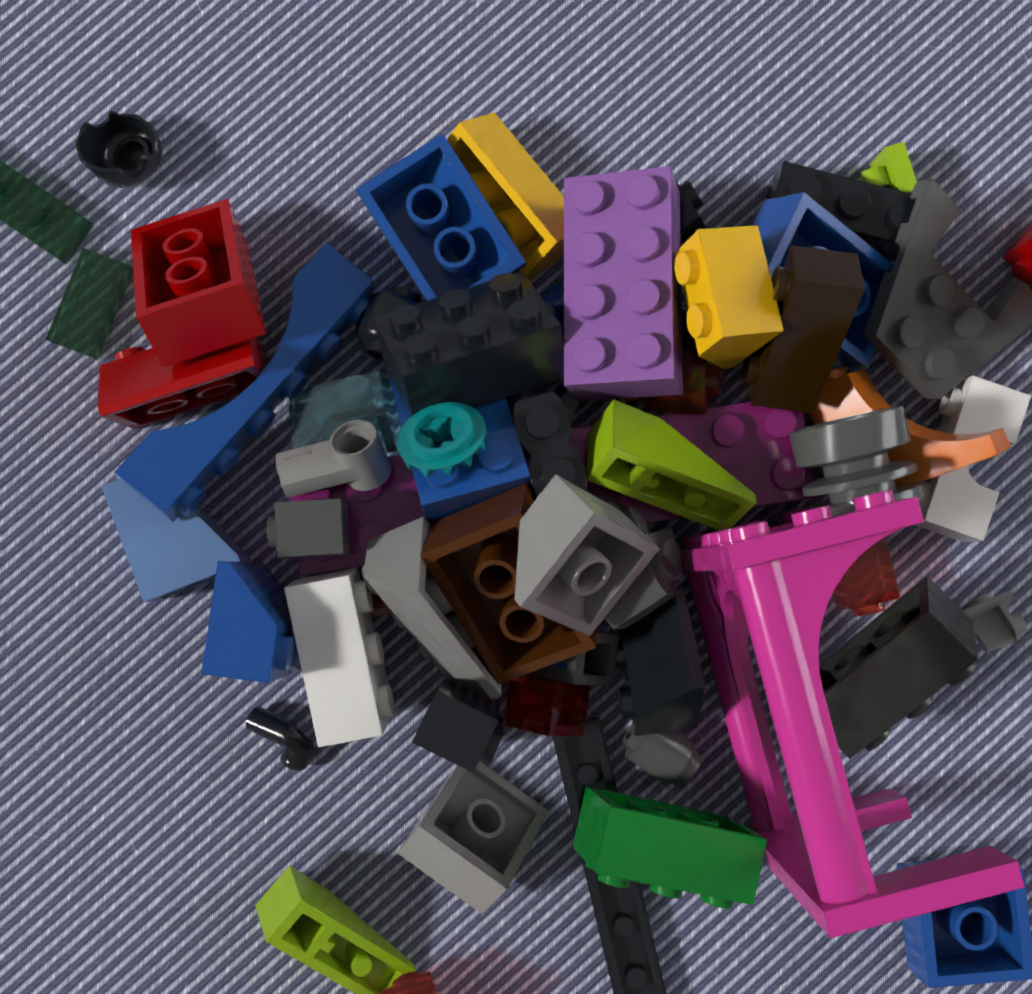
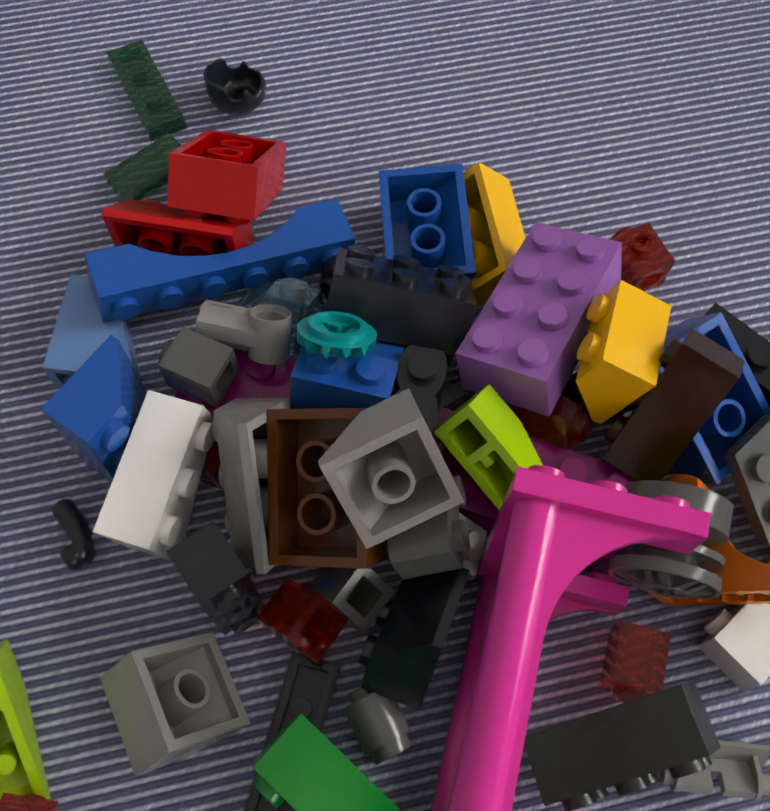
camera: 30 degrees right, 20 degrees down
none -> clear red brick [610,222,675,292]

